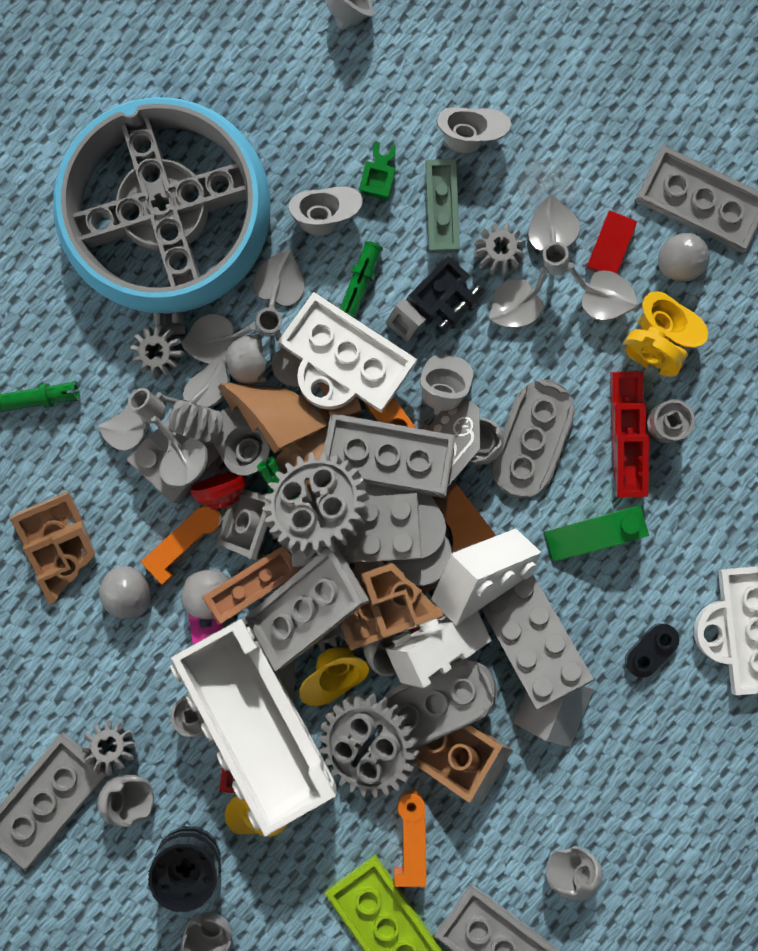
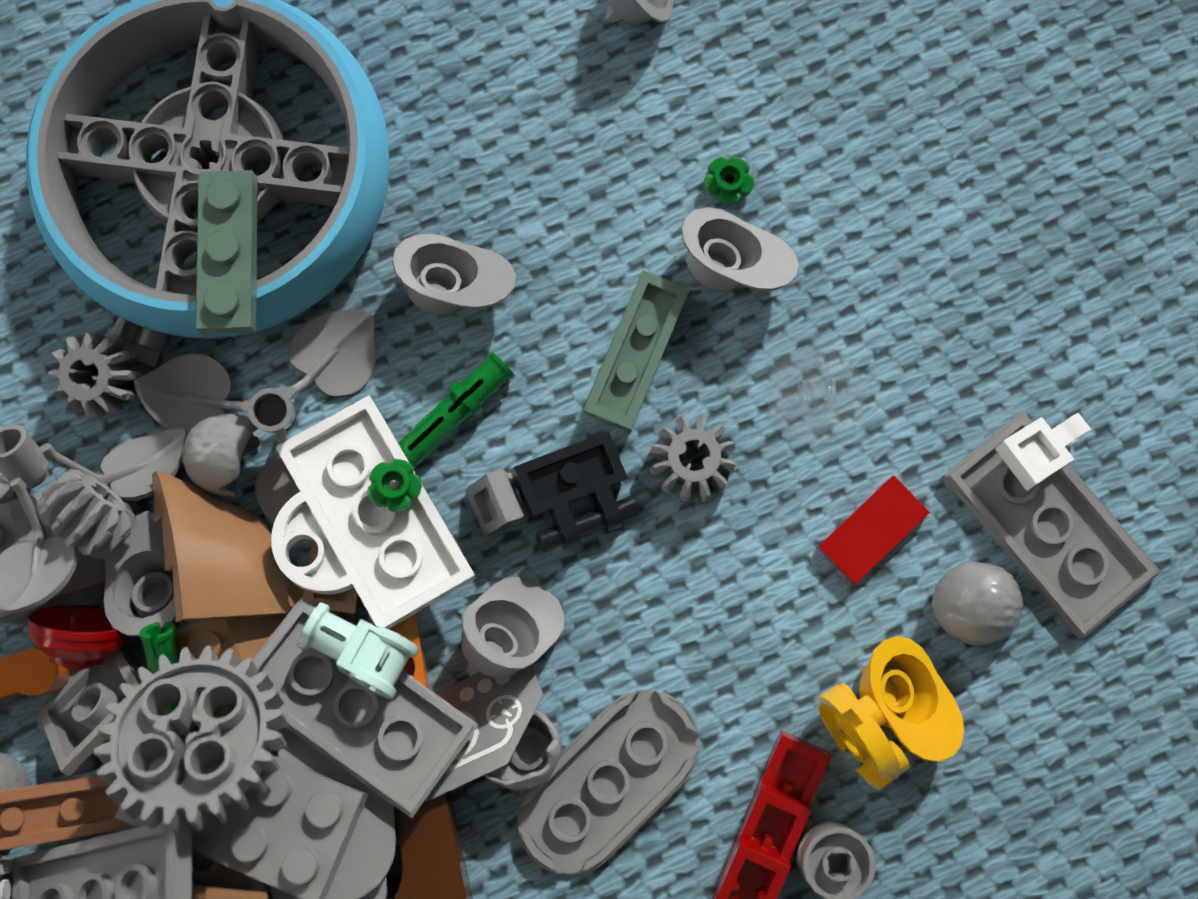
camera: 25 degrees right, 5 degrees down
green plate [359,142,396,201] -> none
light grey plant [489,195,637,328] -> none
none -> sand green plate [196,170,258,334]
none -> light aqua connector [297,602,420,700]
none -> green plate [368,459,422,512]
none -> green plate [704,157,754,205]
none -> white plate [995,413,1091,491]

